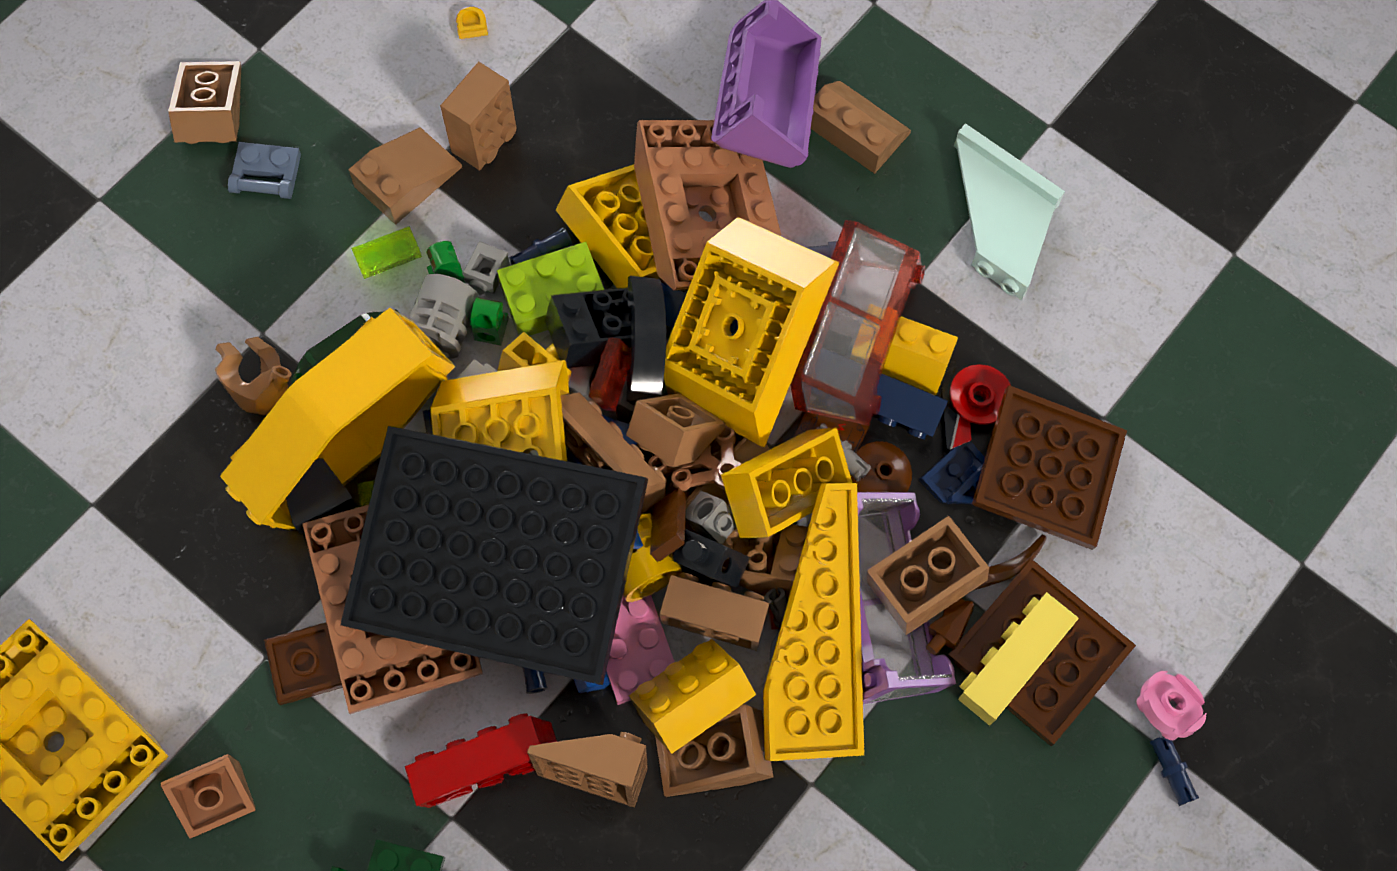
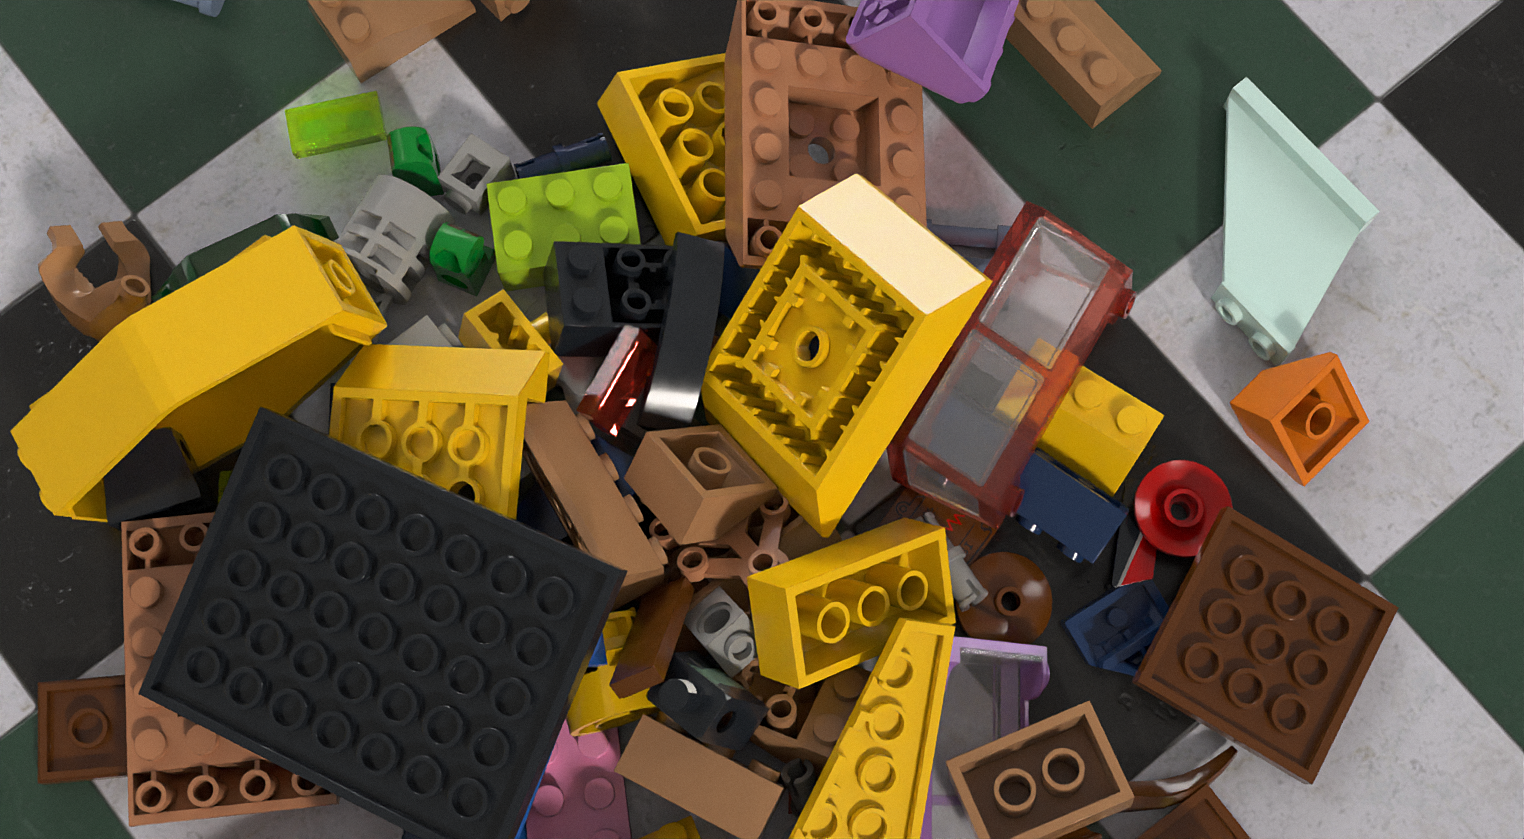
camera: 15 degrees right, 5 degrees up
none -> orange slope [1229,352,1370,486]

